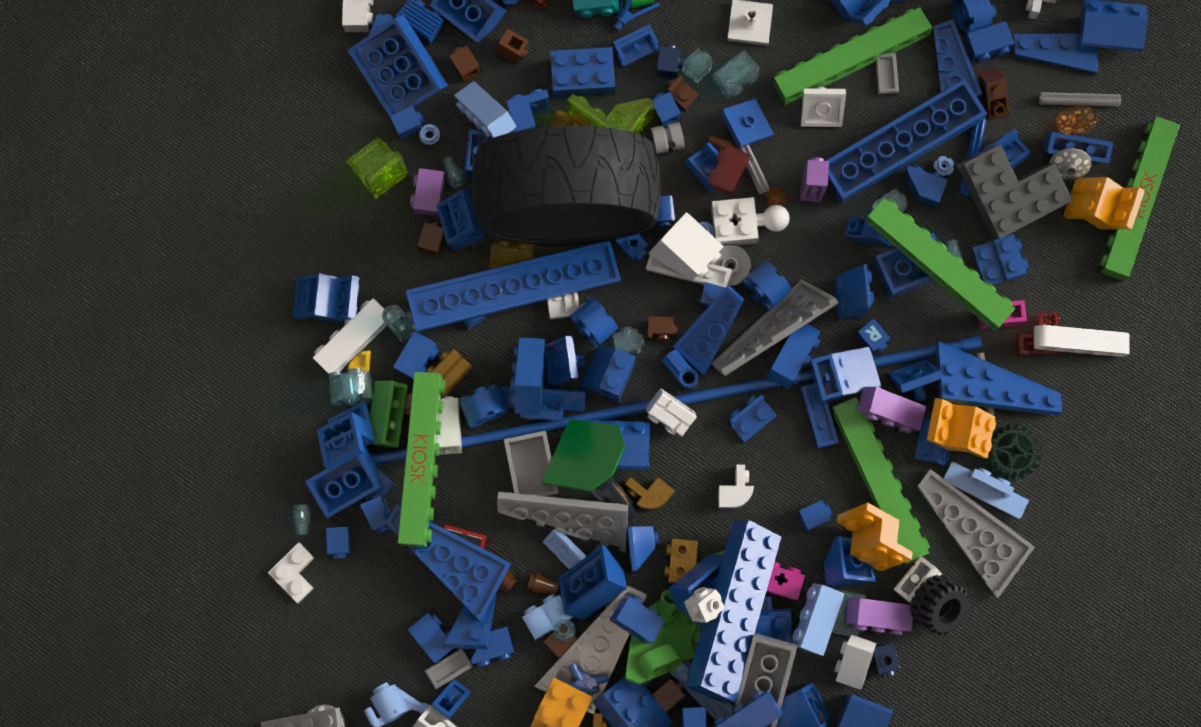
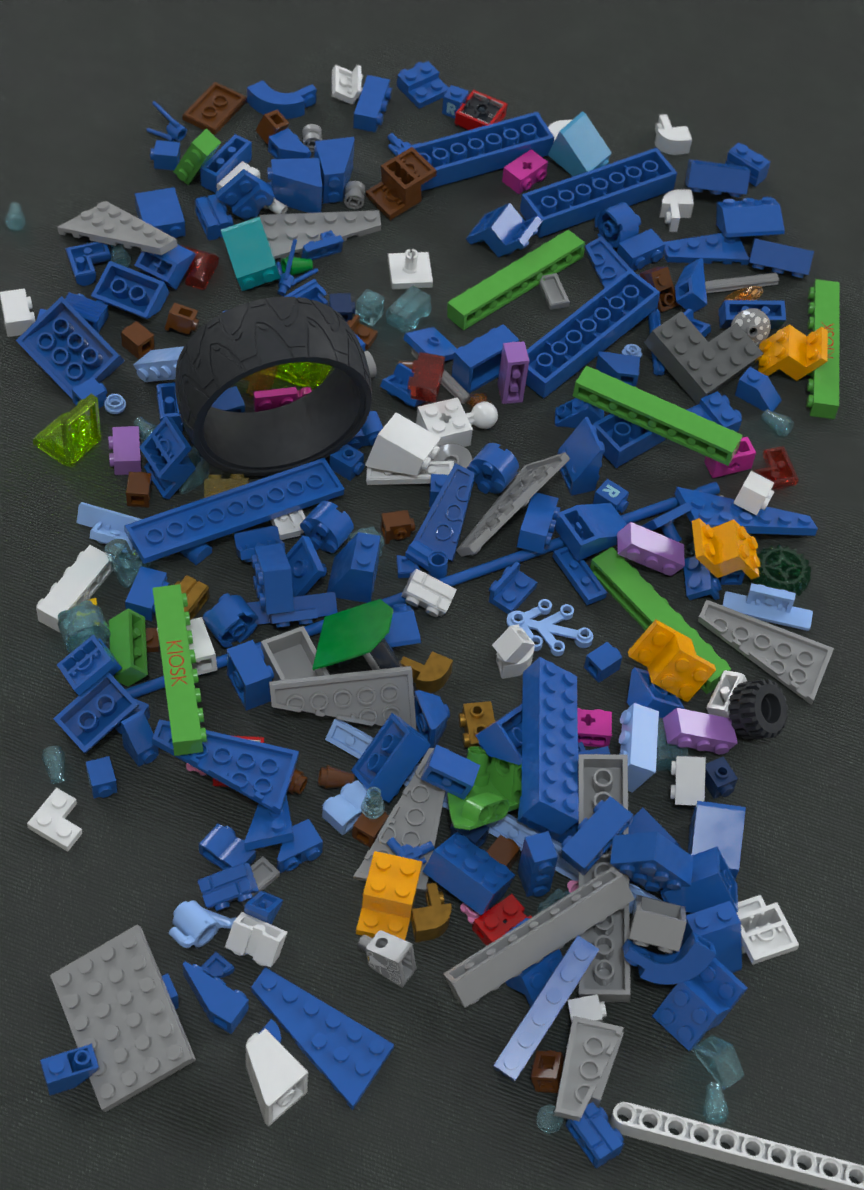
camera: 20 degrees left, 25 degrees down
blue bracket [293,273,360,323] -> none
white brick [684,587,724,623] -> none
white tile [800,87,846,127] -> none
white beam [1034,325,1130,357] -> none
none -> light blue bracket [77,502,142,550]
none -> blue brick [198,862,259,912]
none -> blue brick [227,640,274,710]
none -> blue bracket [234,525,285,562]
none -> blue tile [396,555,420,578]
none -> blue piece [452,324,519,394]
none -> white brick [492,626,535,664]
none -> light blue plant [506,599,593,656]
none -> blue slope [675,257,707,313]
none -> white brick [734,471,775,515]
none -> blue slope [735,367,782,415]
none -> blue slope [749,239,814,278]
none -> clear light blue cone [761,409,794,436]

